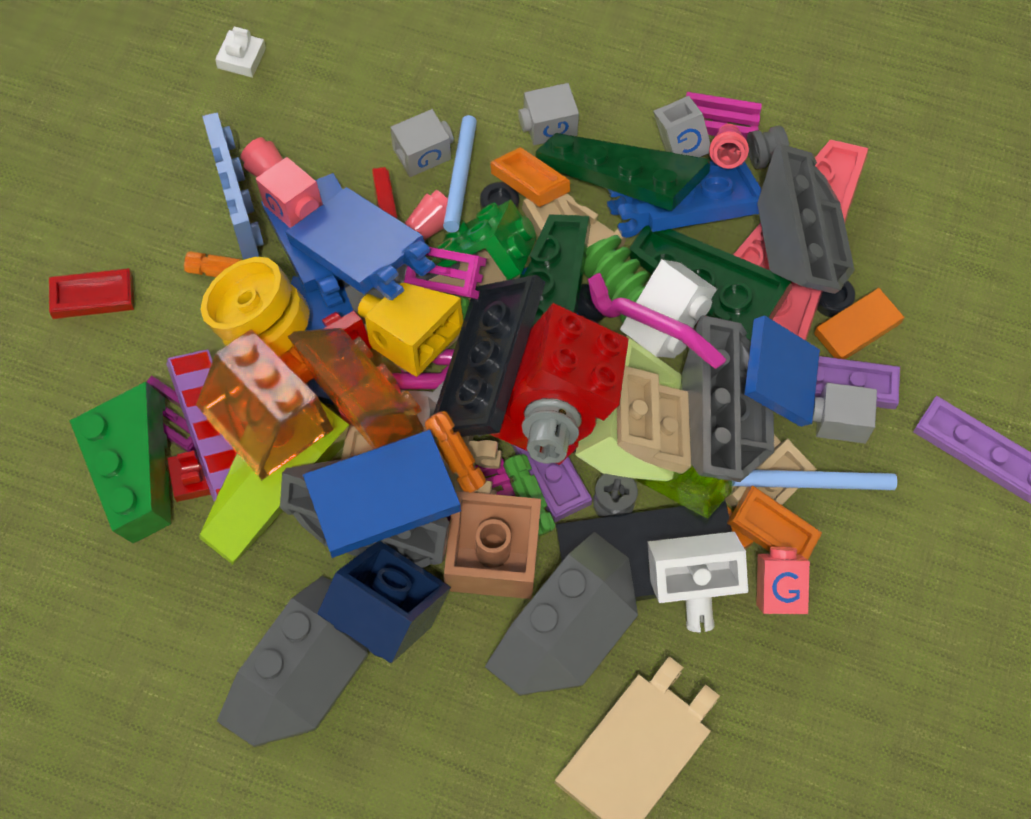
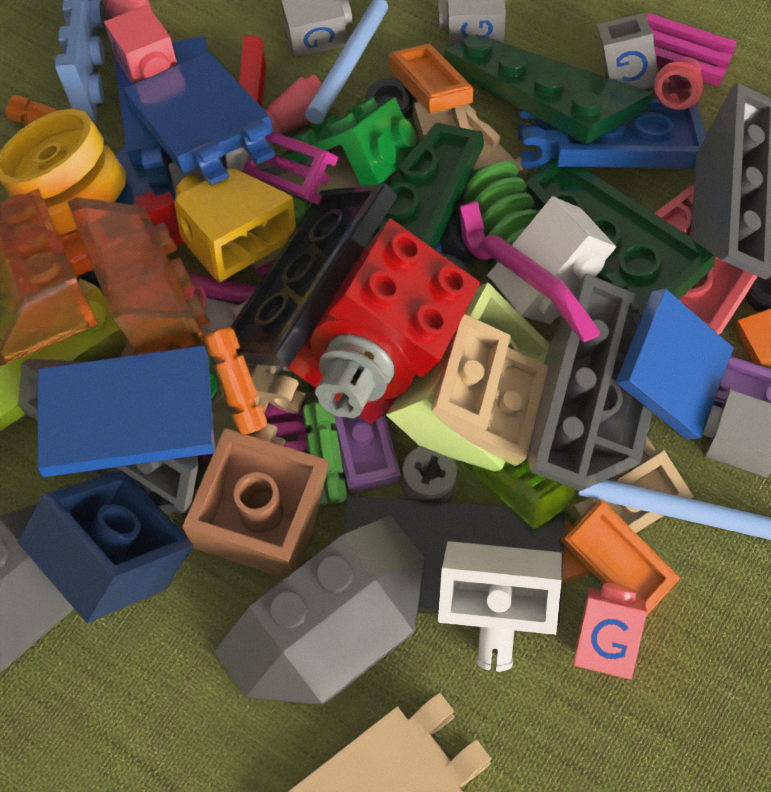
camera: 20 degrees right, 0 degrees up
dark grey wheel [747,125,789,169] -> none

